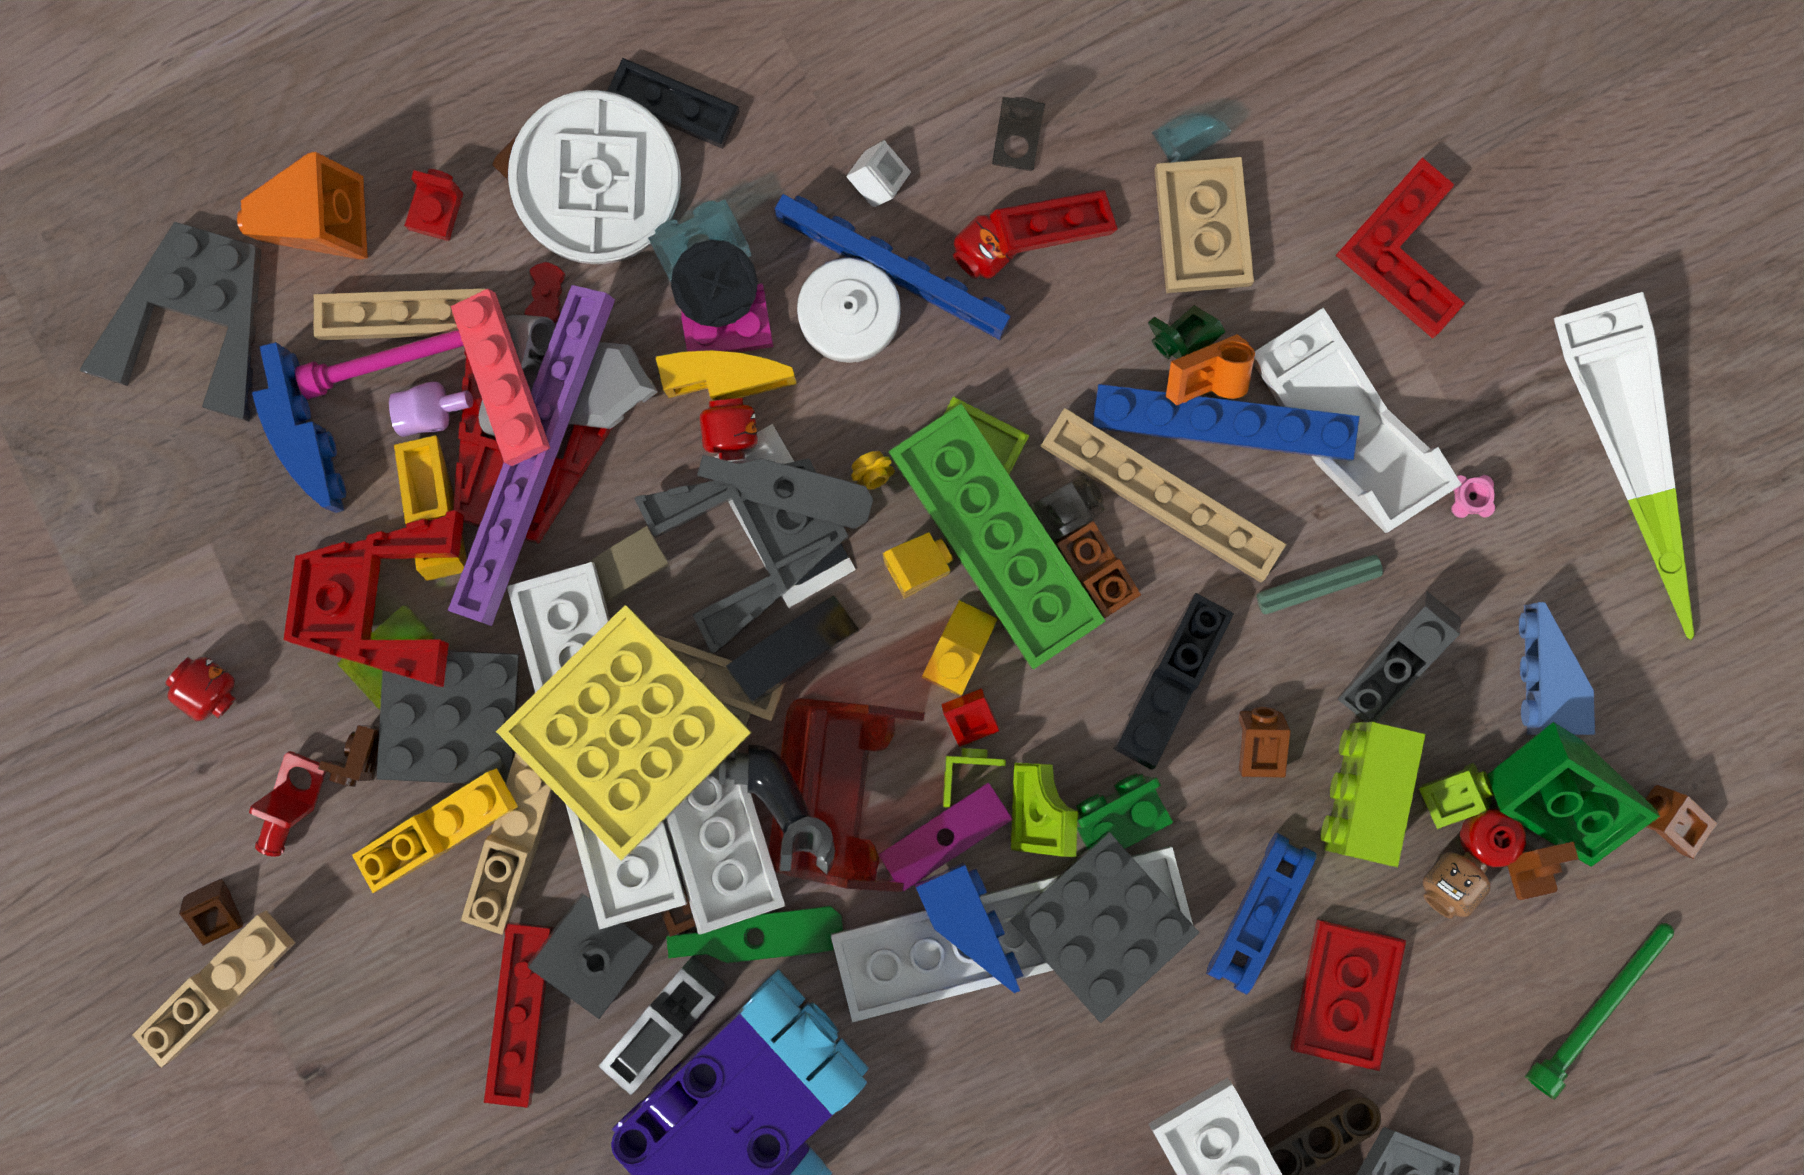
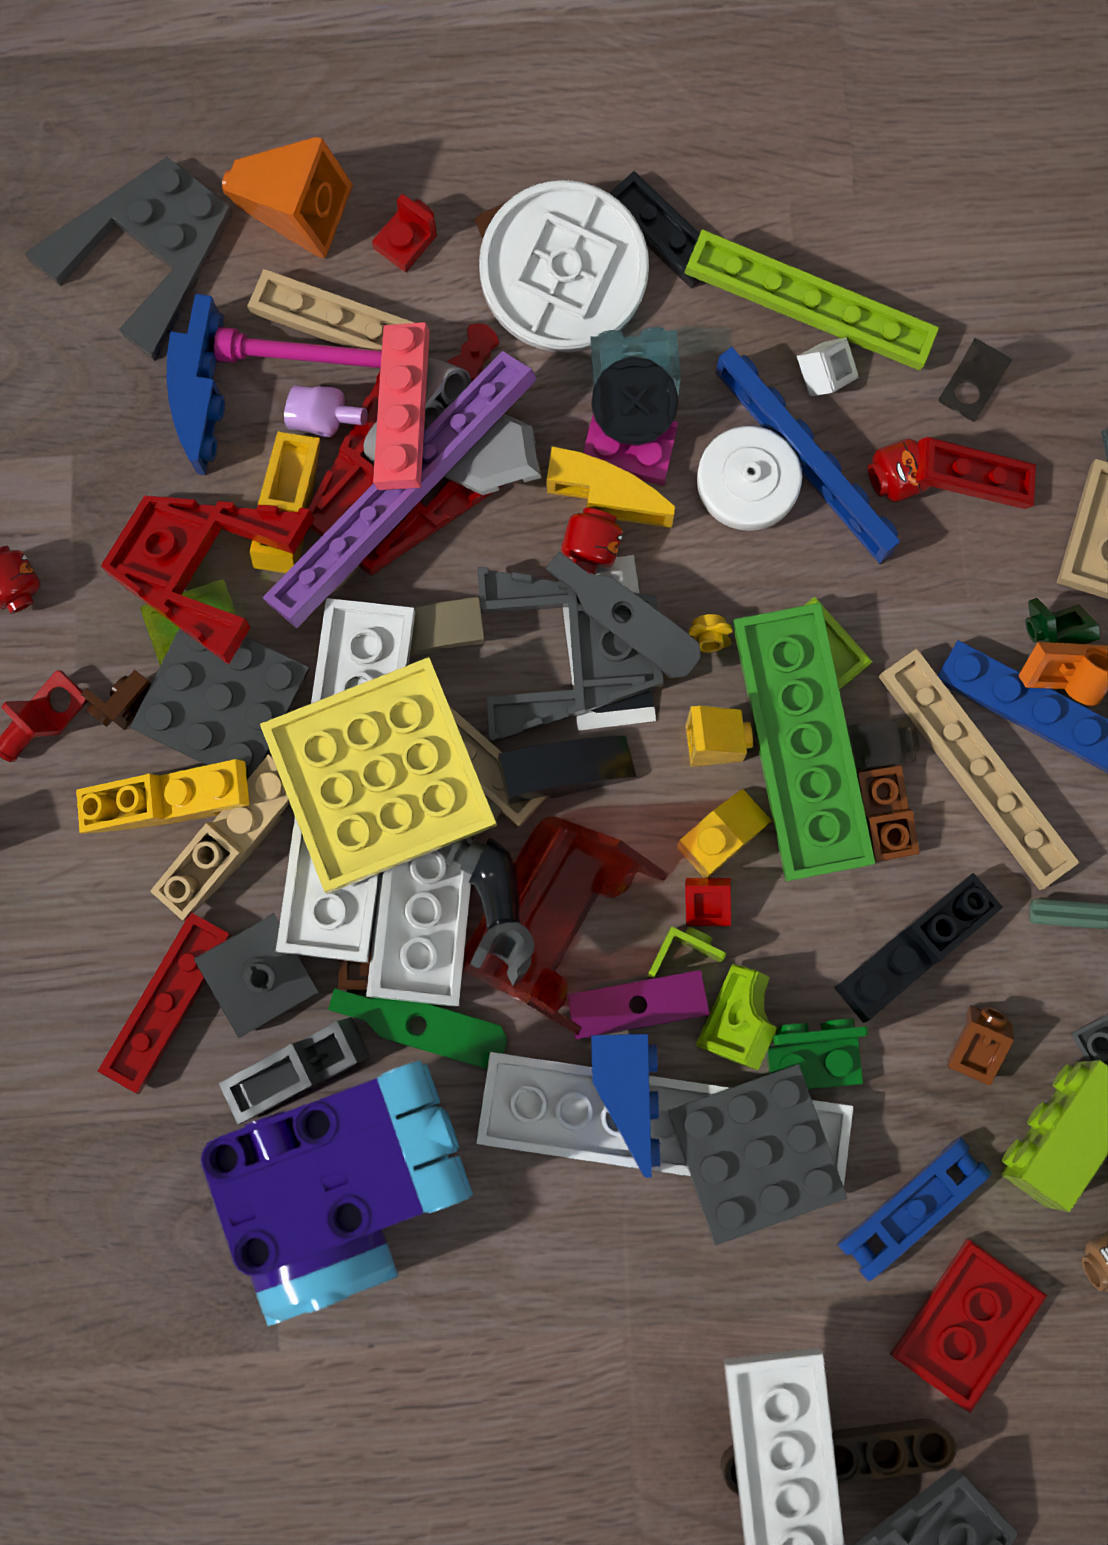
camera: 25 degrees right, 5 degrees down
none -> lime plate [684,229,939,371]

